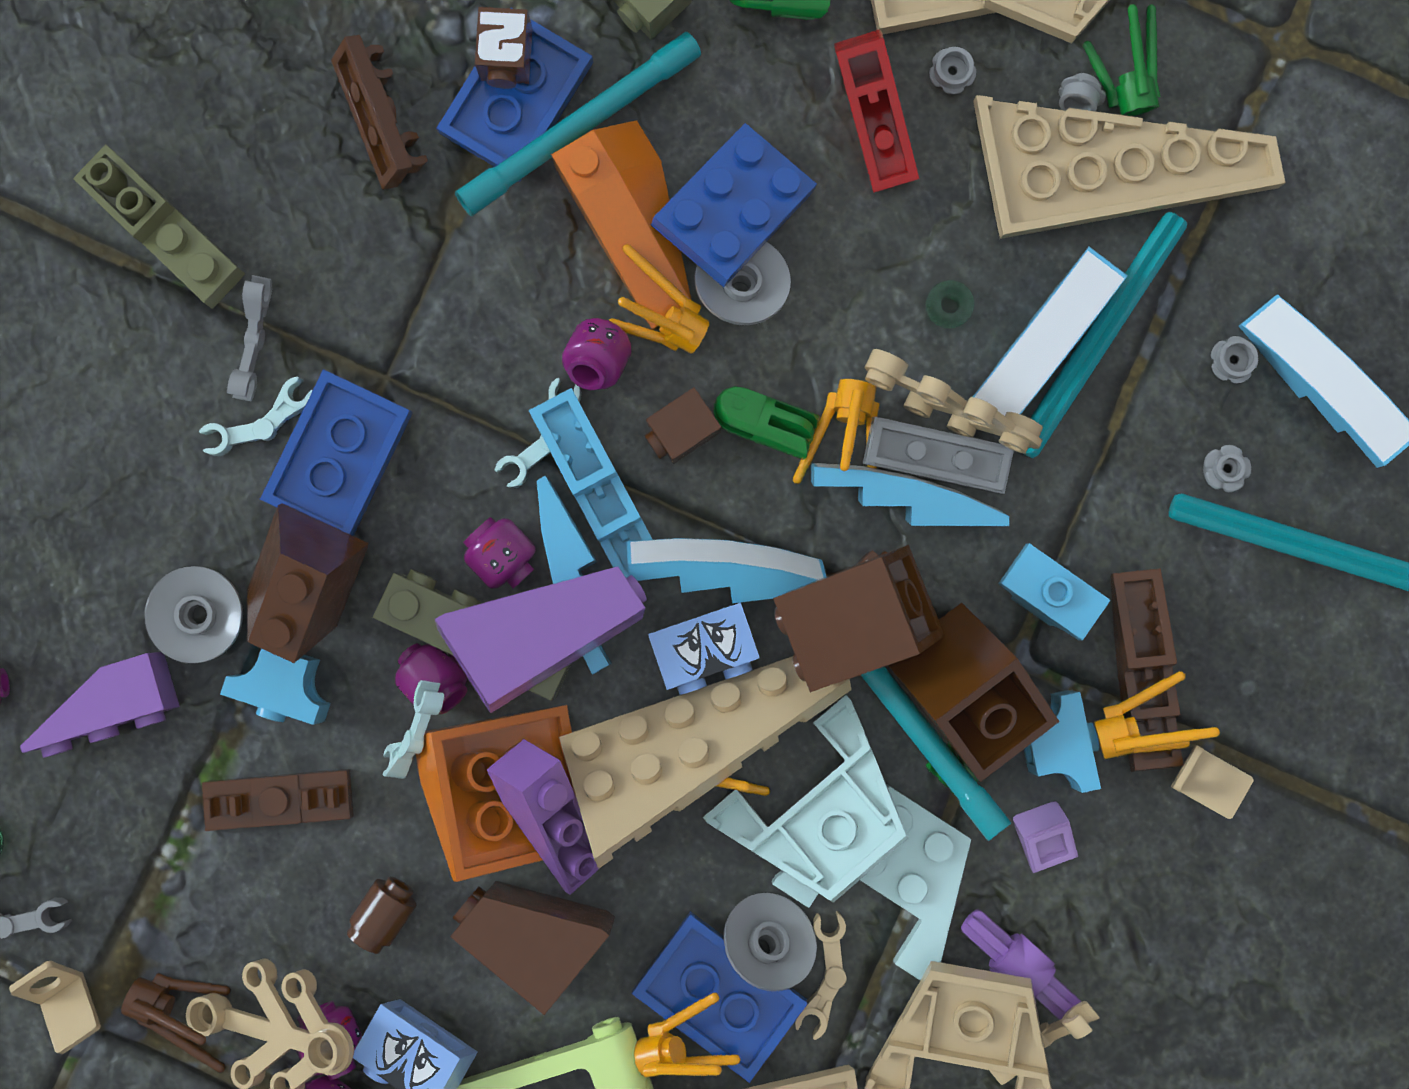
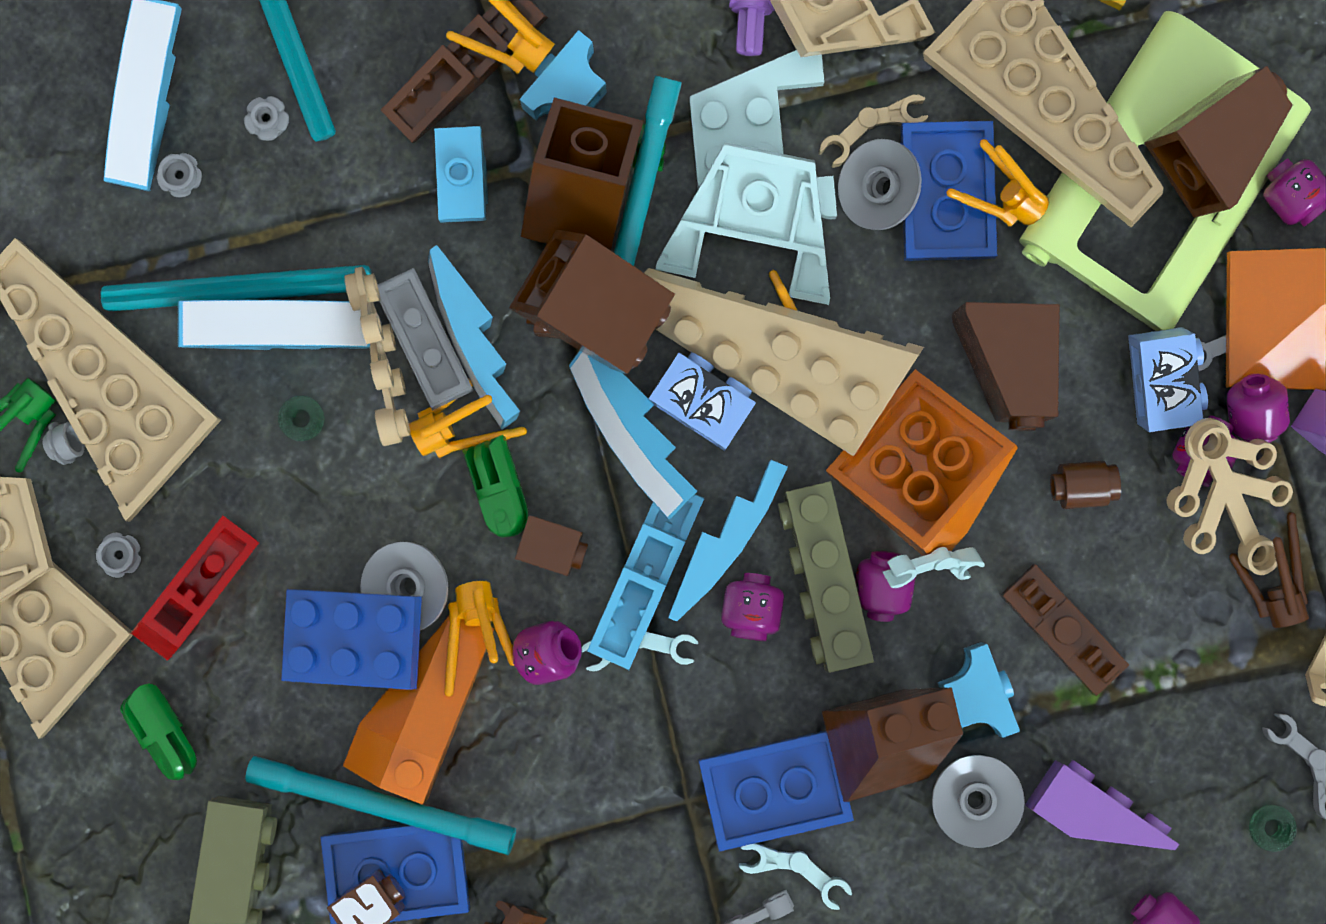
camera: 130 degrees left, 0 degrees up
medium lavender slope [435,566,647,713] -> none
medium lavender slope [487,739,600,895] -> none
lavender slope [1013,801,1078,873] -> none

